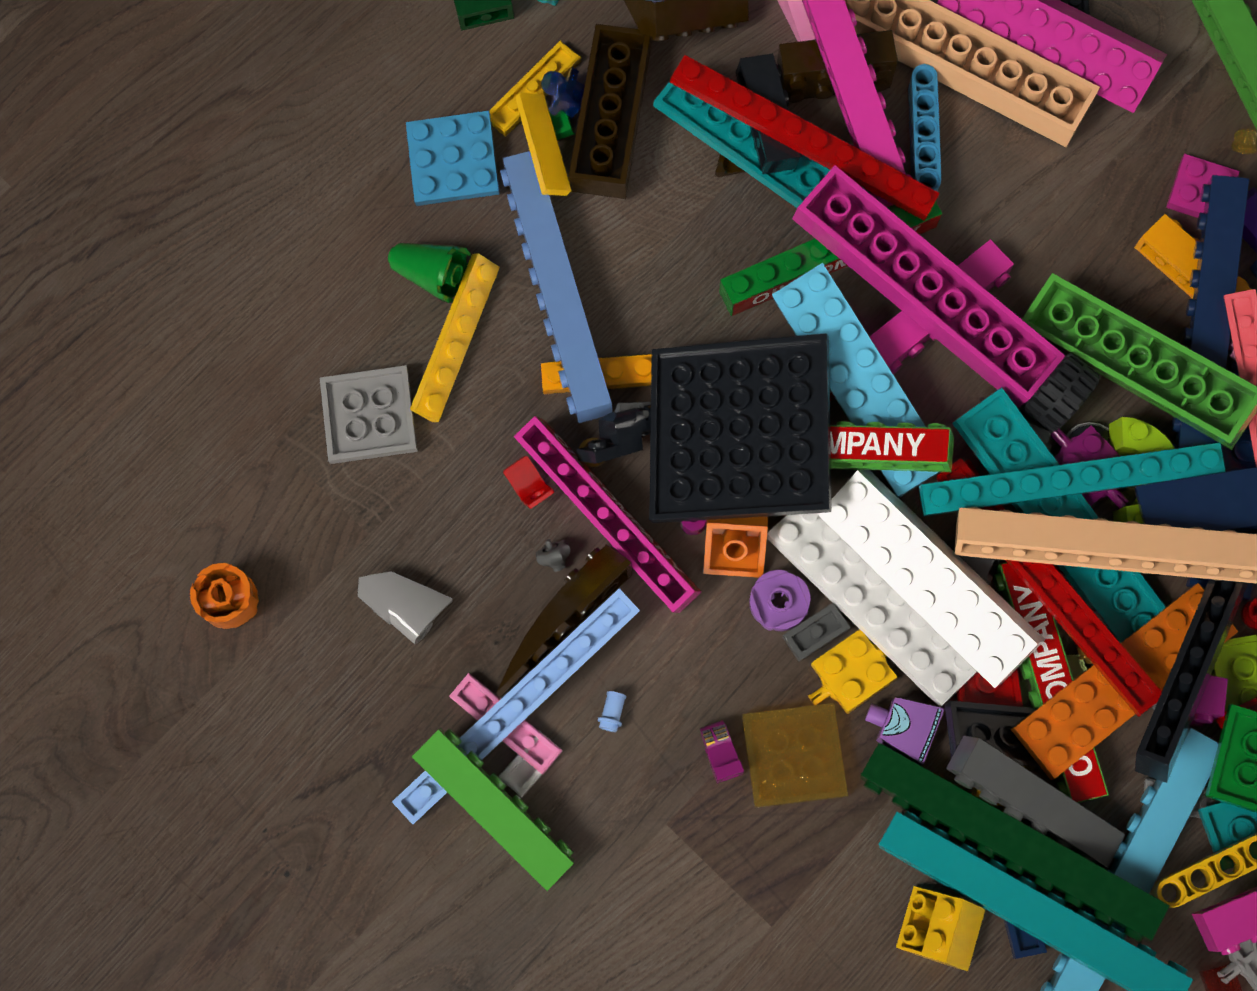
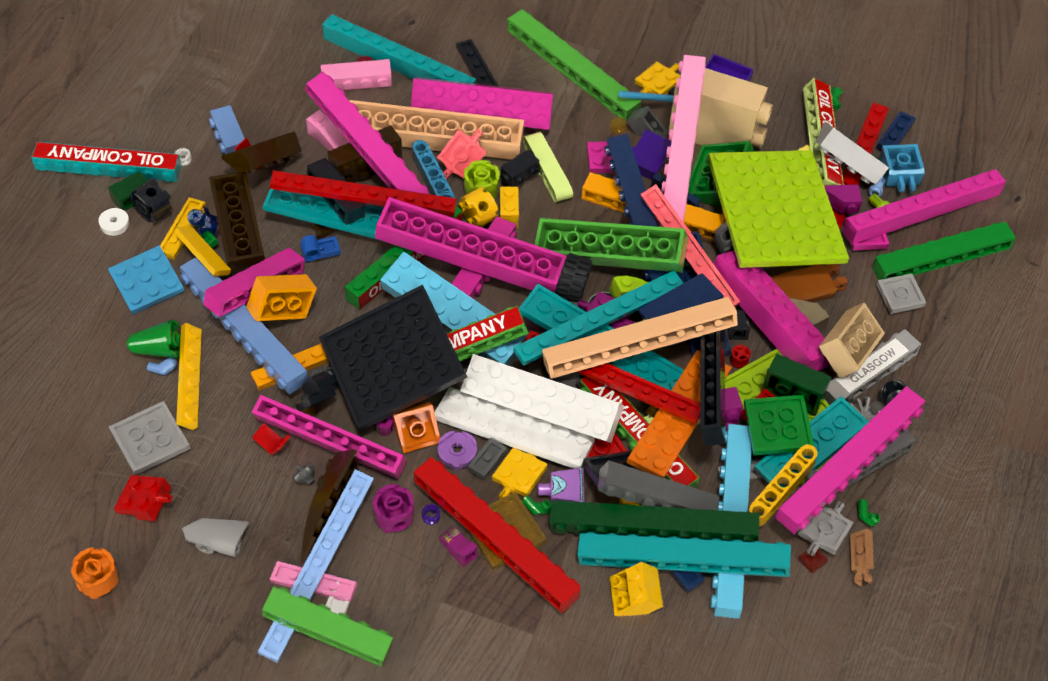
camera: 30 degrees left, 20 degrees down
light blue pin [597,691,626,732] -> none
none -> white piece [99,208,130,236]
none -> red plate [114,475,172,521]
none -> black brick [129,178,171,223]
none -> medium blue arm [147,358,177,375]
none -> dark pink brick [204,248,305,317]
none -> light orange brick [246,274,317,321]
none -> blue plate [300,235,341,263]
none -> magenta brick [372,484,415,533]
none -> red brick [414,457,581,614]
none -> dark purple bush [422,504,440,525]
none -> coral plate [437,128,487,180]
none -> yellow brick [457,187,499,227]
none -> lime brick [464,160,500,199]
none -> black brick [500,150,540,187]
none -> yellow brick [500,187,519,229]
none -> green arm [521,495,552,515]
none -> yellowish green beam [523,132,573,203]

